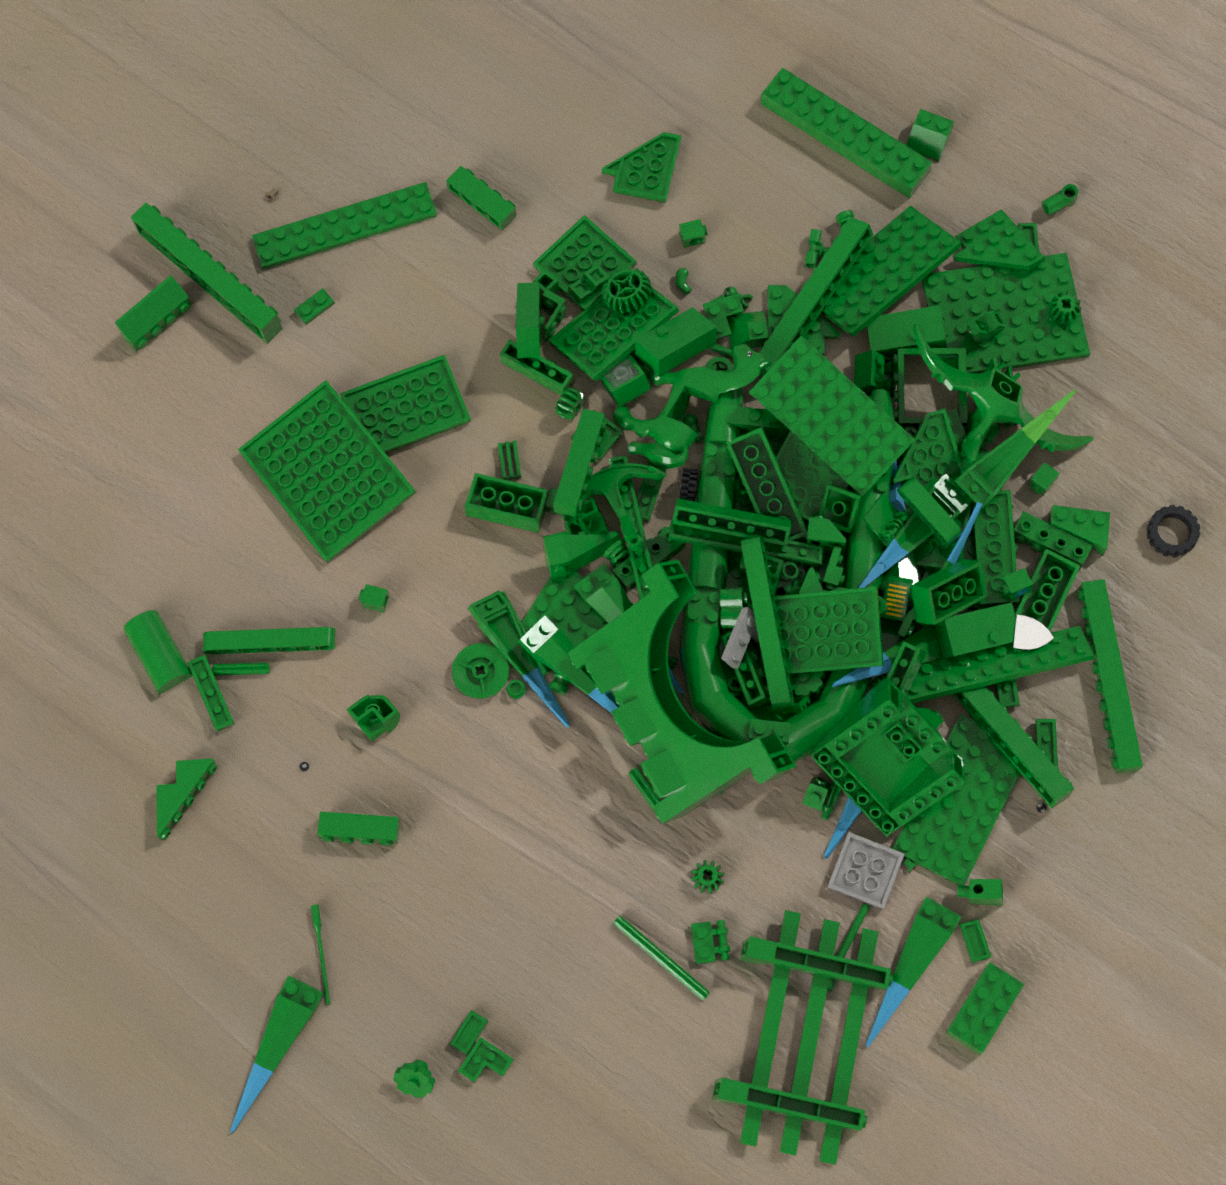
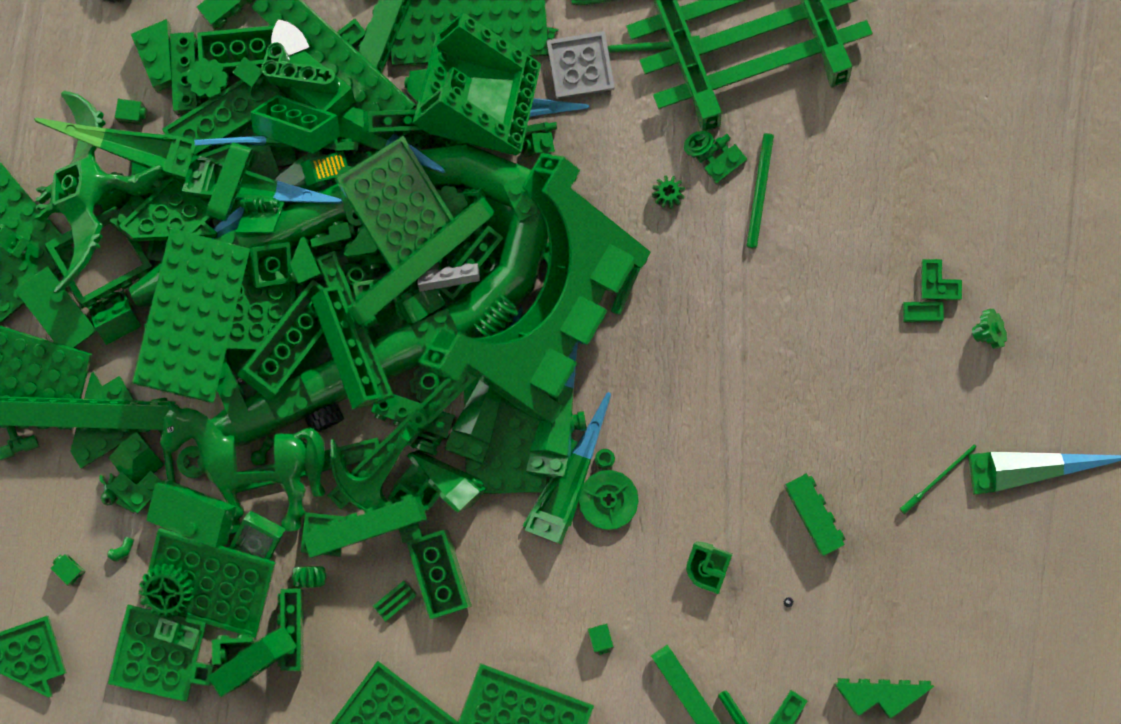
camera: 125 degrees left, 10 degrees up
none -> green plant [187,58,228,99]
none -> green beam [261,42,340,93]
none -> green piece [474,294,518,337]
none -> green gear [684,130,715,158]

